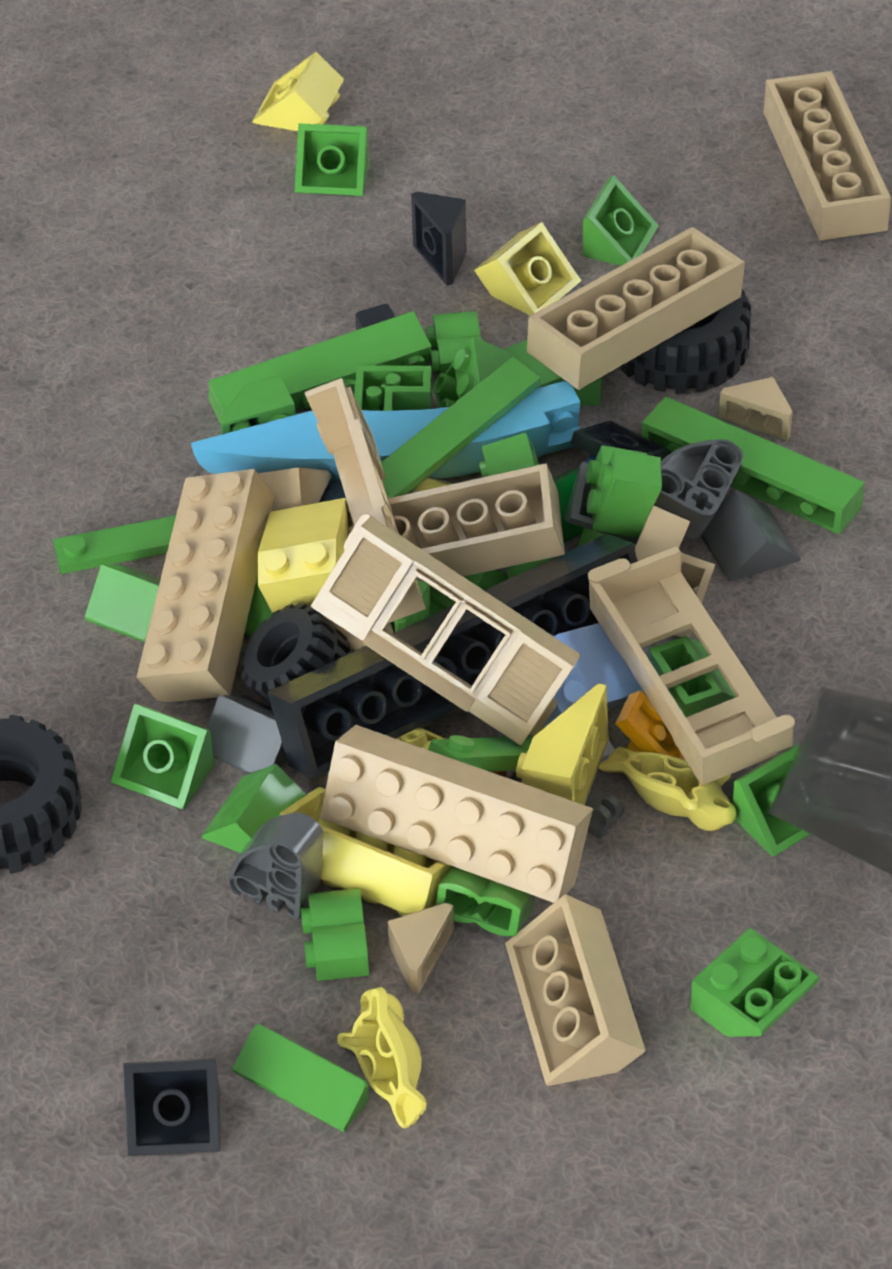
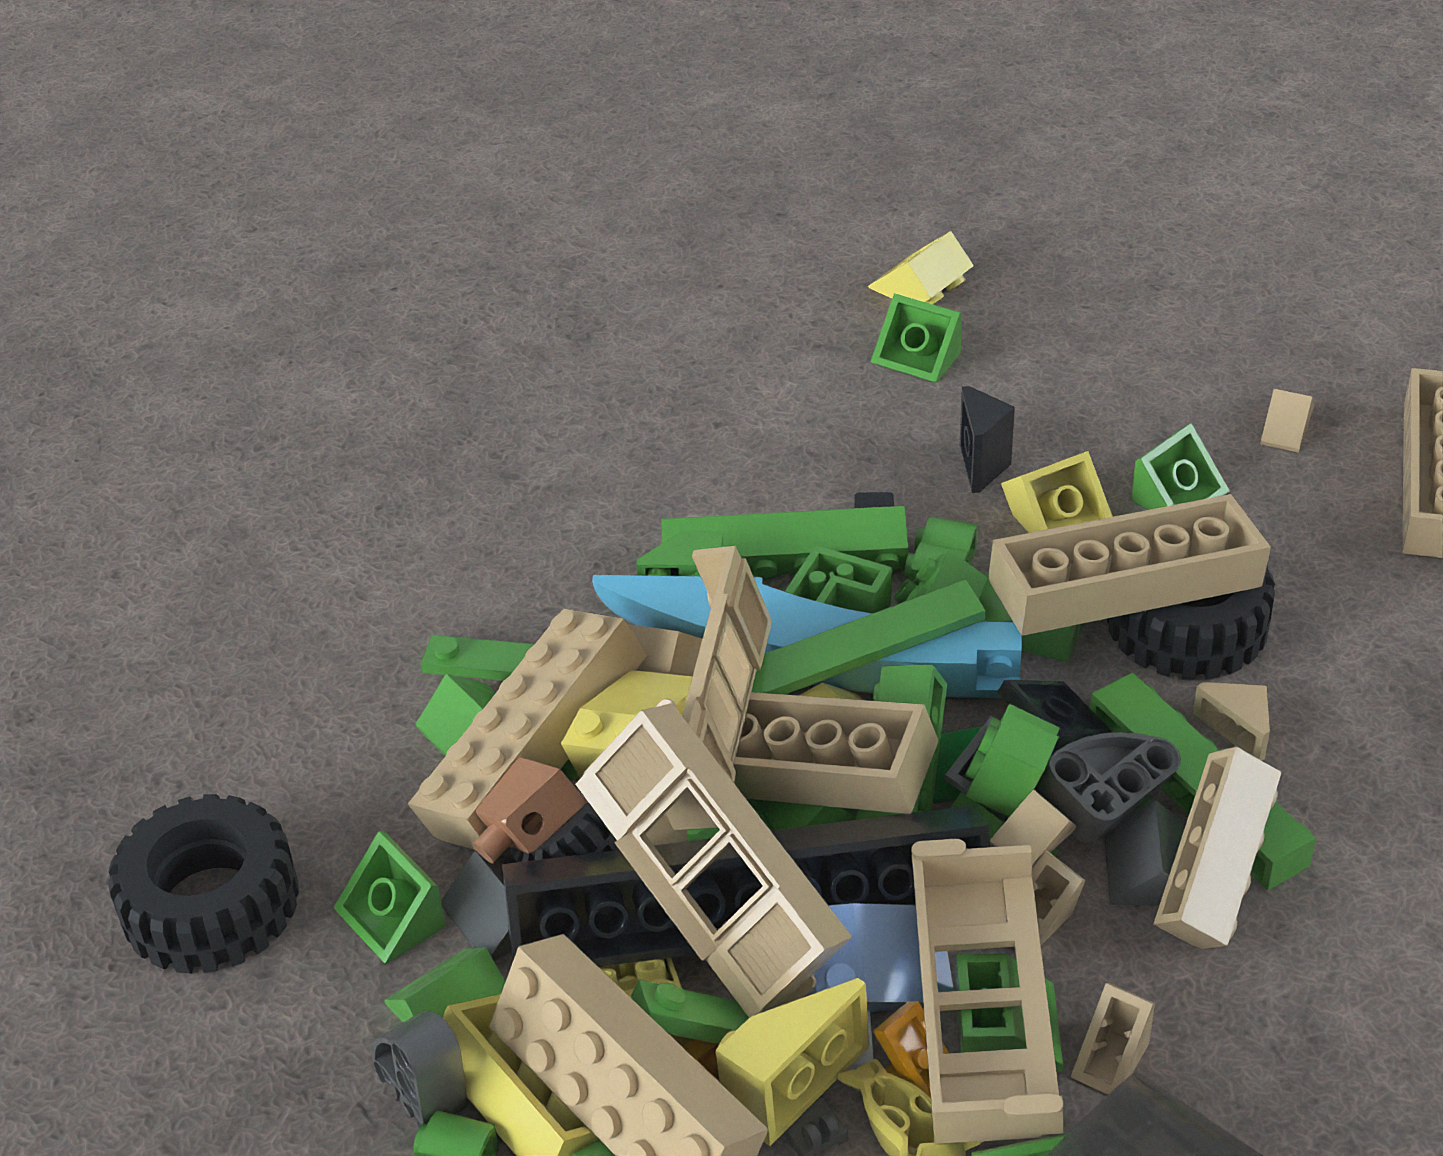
camera: 25 degrees right, 5 degrees down
none -> nougat torso [472,757,587,863]
none -> tan slope [1070,983,1155,1099]
none -> tan brick [1153,746,1282,949]
none -> tan slope [1260,389,1315,453]

